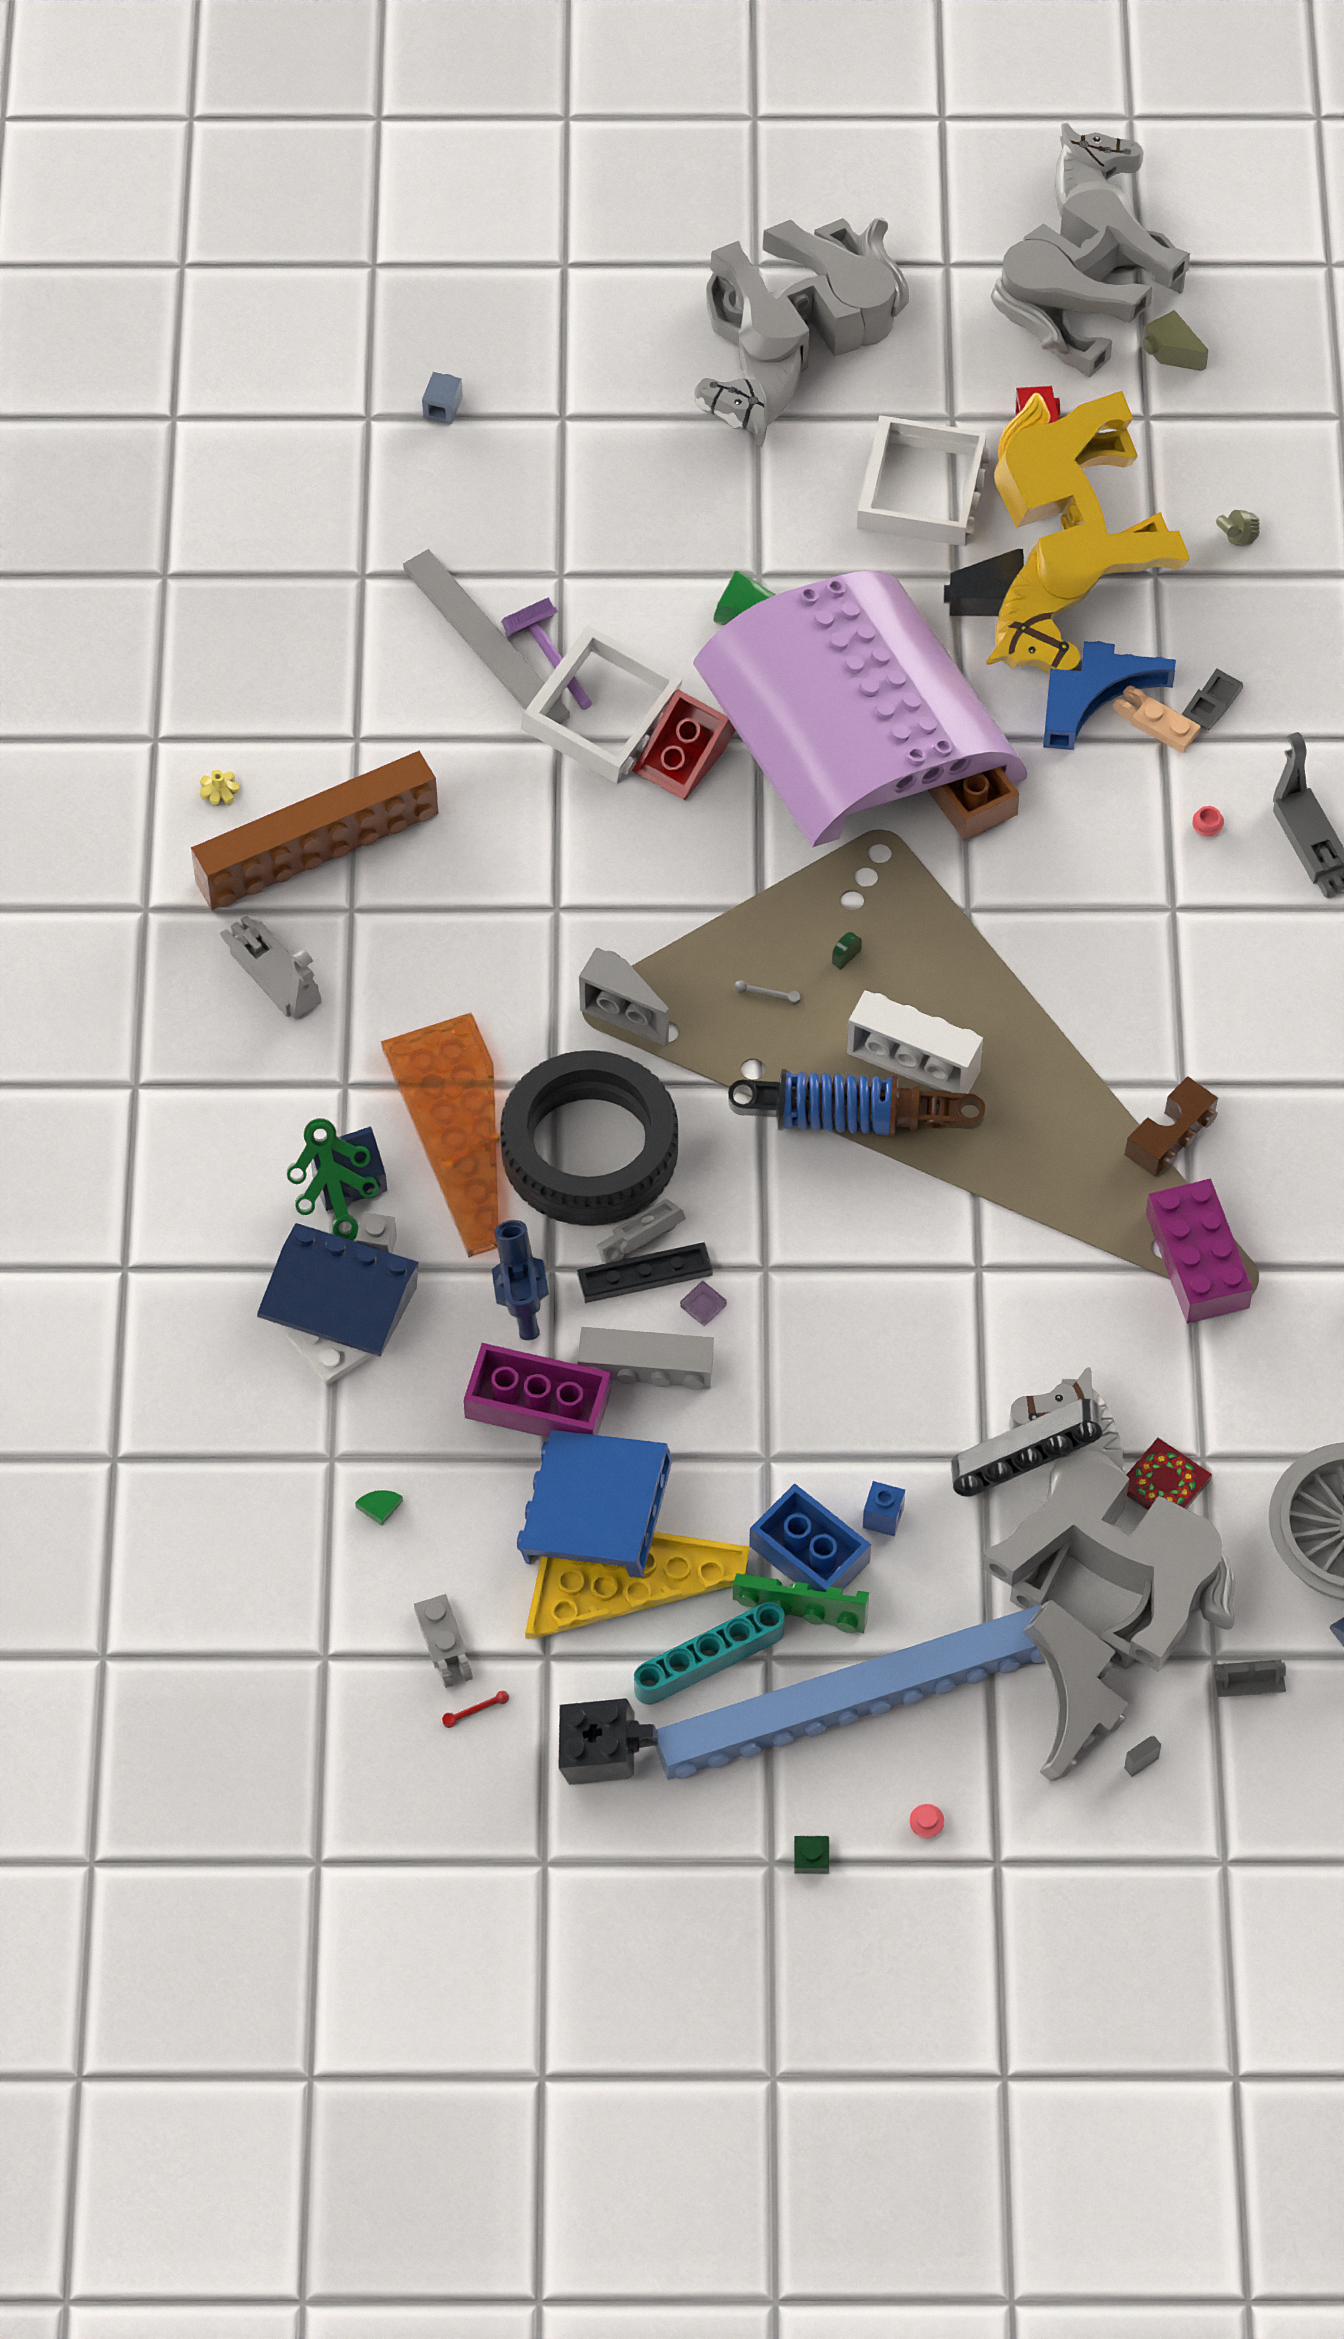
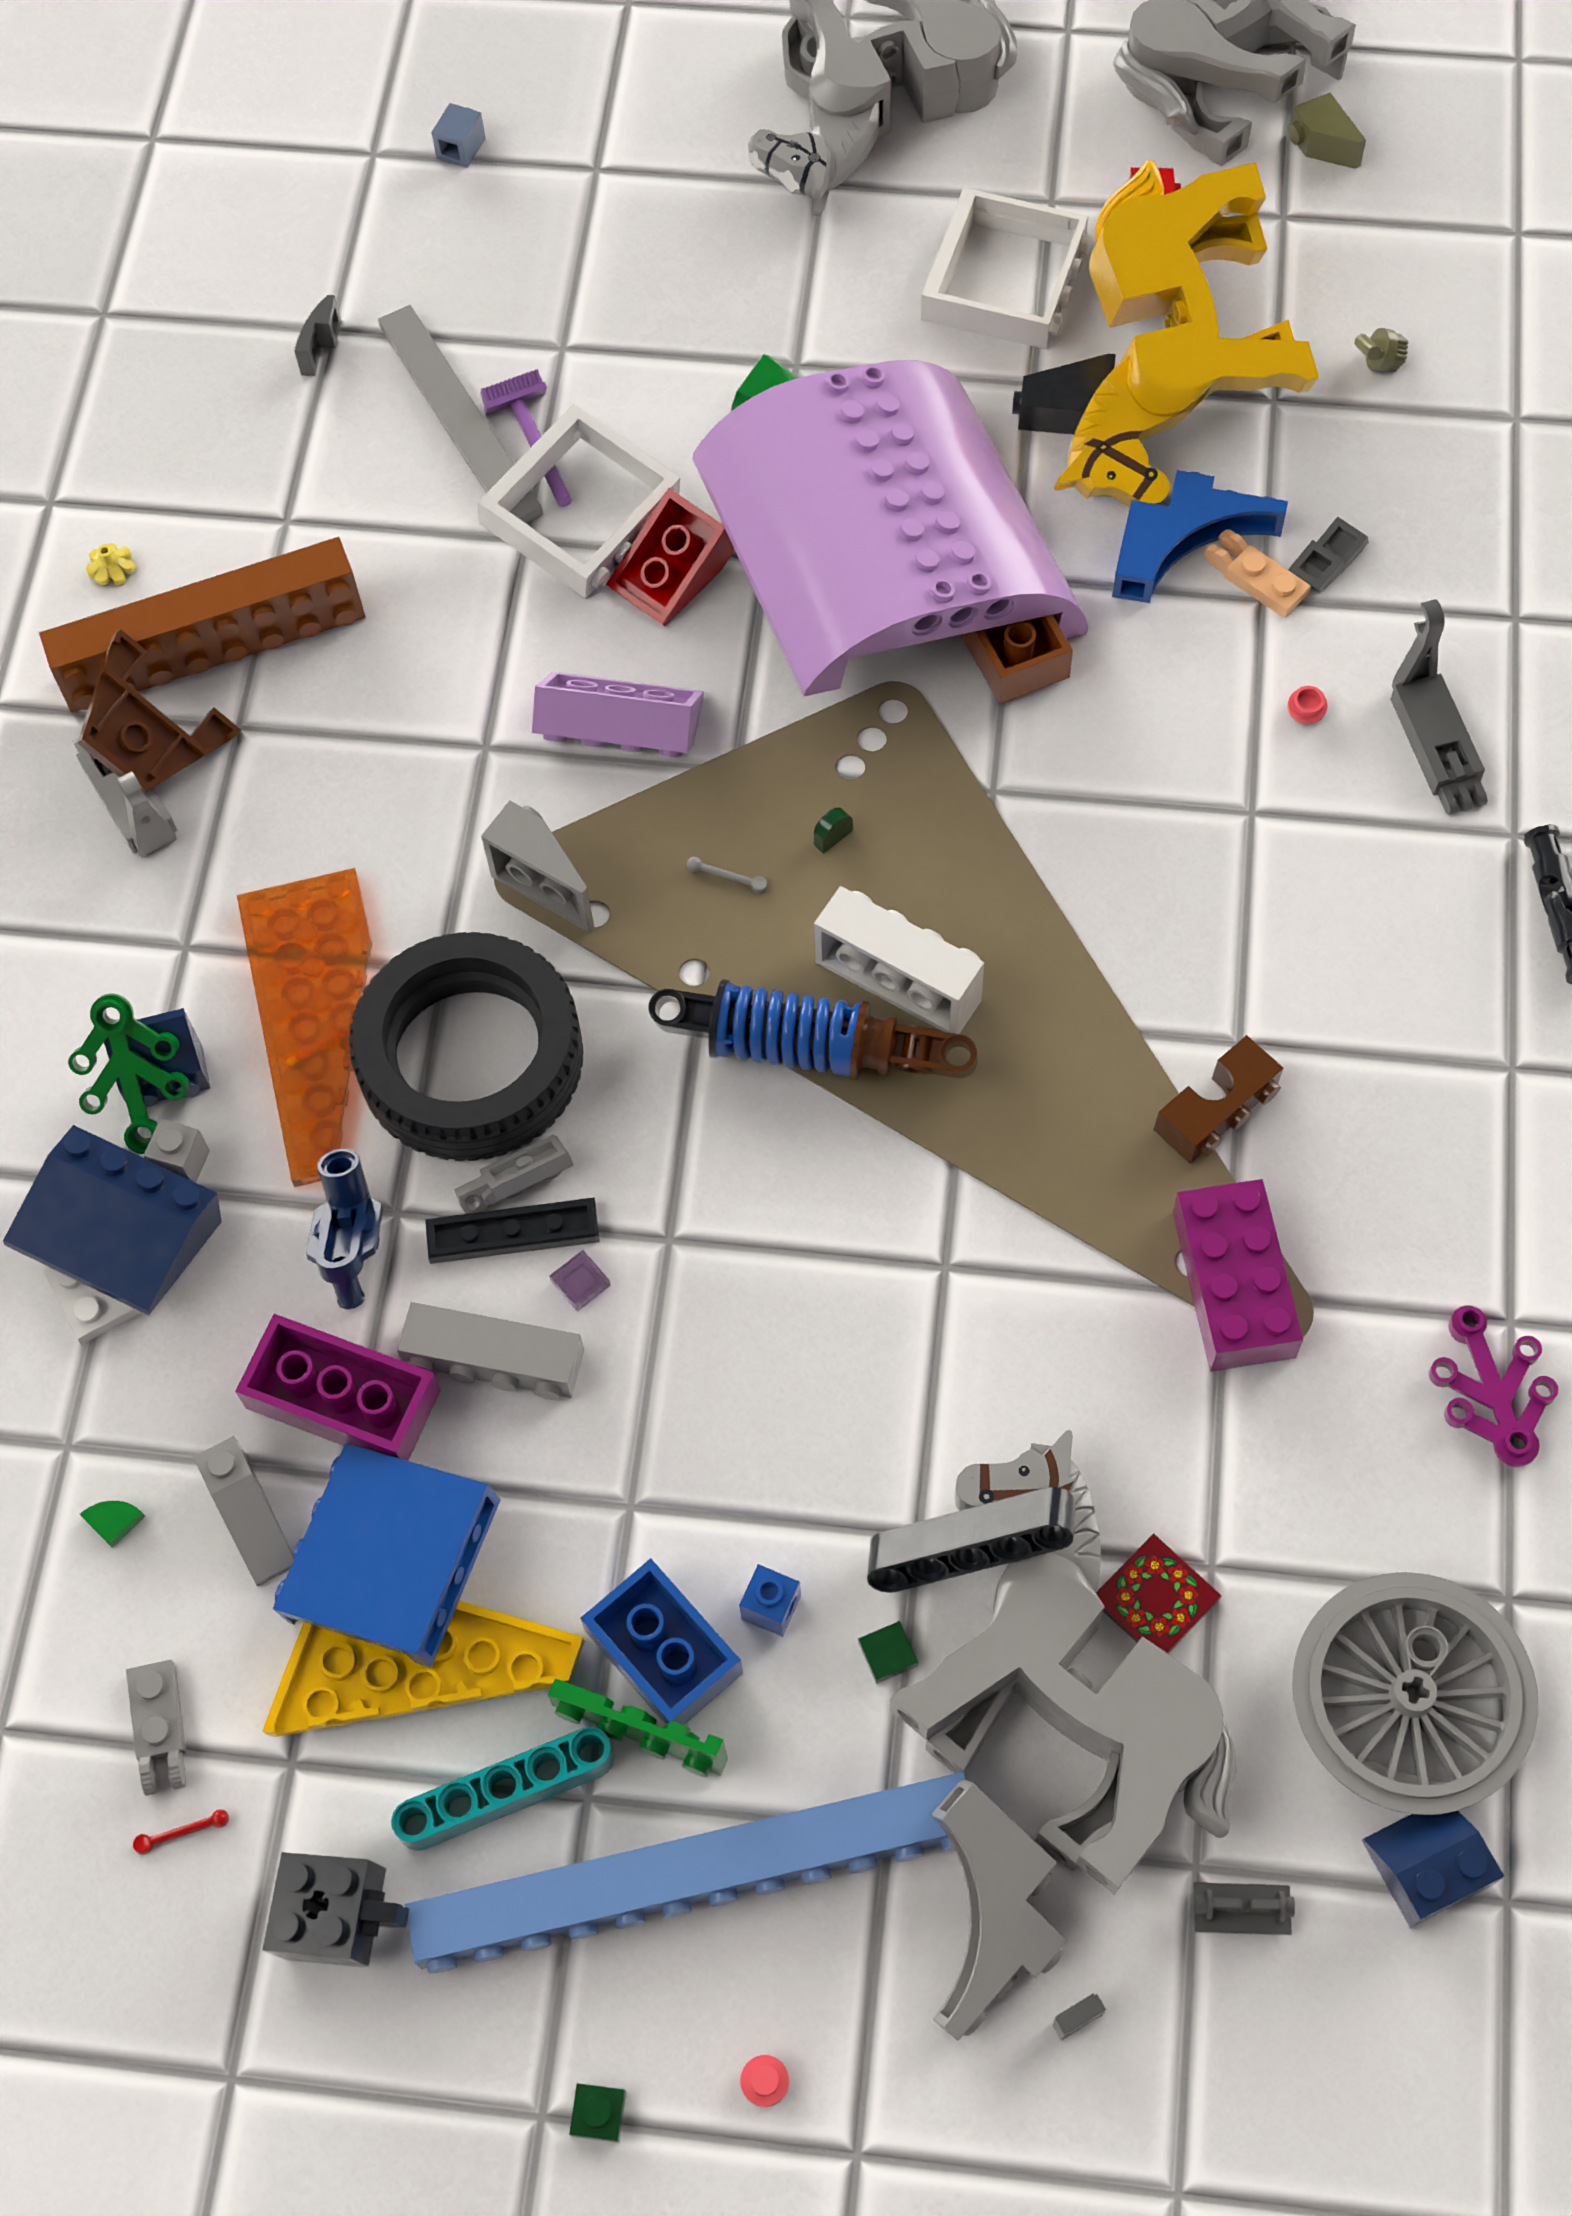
camera: 10 degrees right, 5 degrees up
none -> reddish brown wing [77,629,241,793]
none -> light grey slope [193,1436,294,1586]
none -> dark grey slope [294,295,341,376]
none -> lavender slope [532,671,704,757]
none -> dark green tile [858,1621,918,1684]

